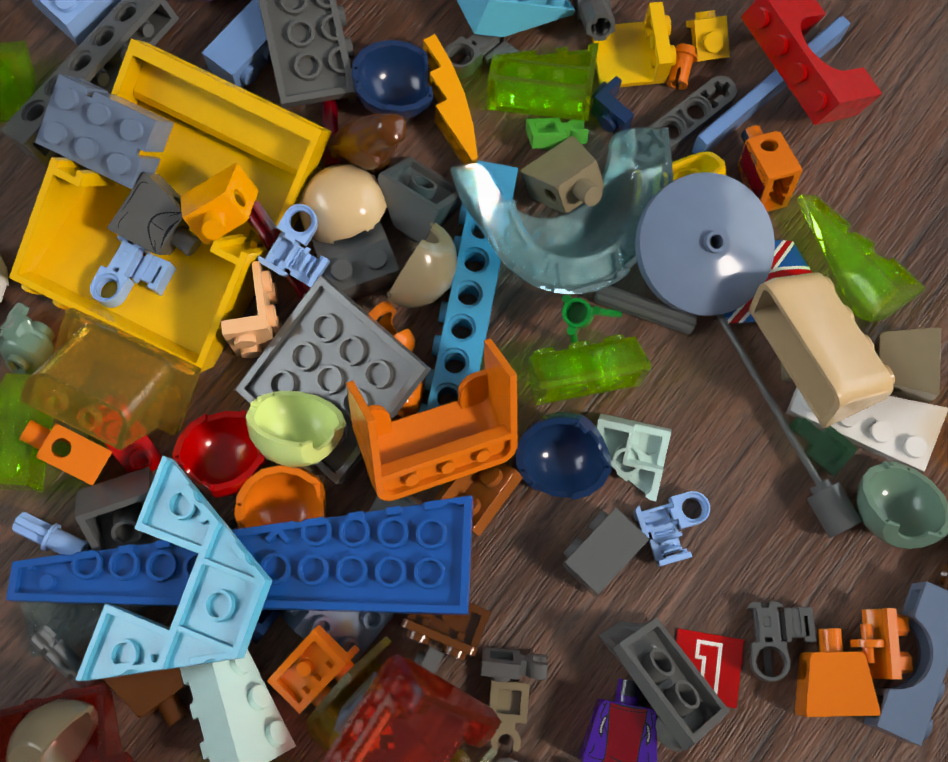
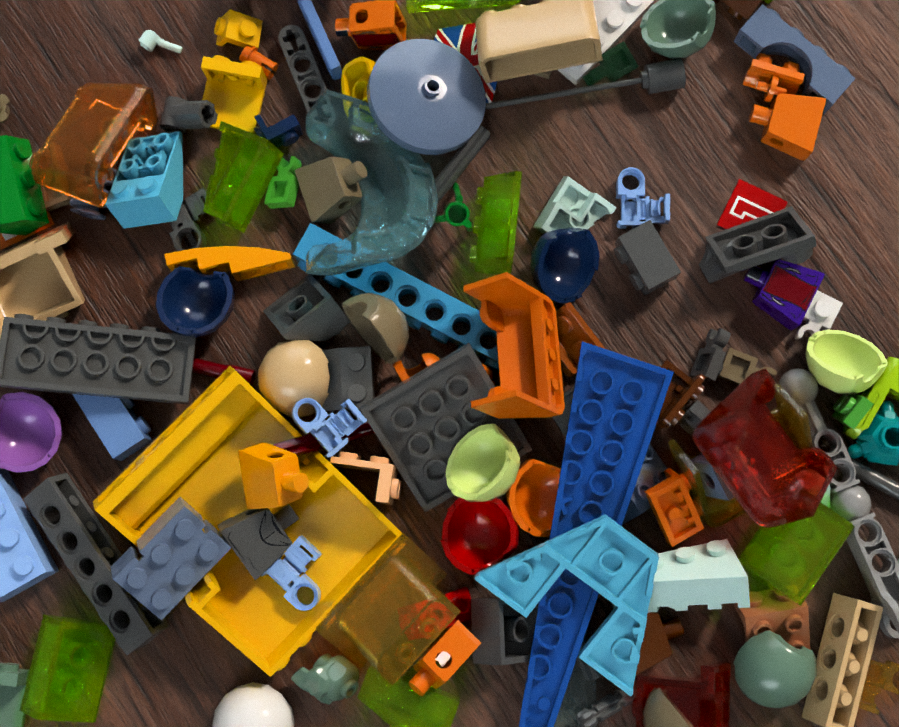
camera: 65 degrees left, 5 degrees up
light blue axle [12,512,89,555] -> none
reddish brown animal [327,113,406,179] -> none
dark grey piece [746,601,816,683] -> none

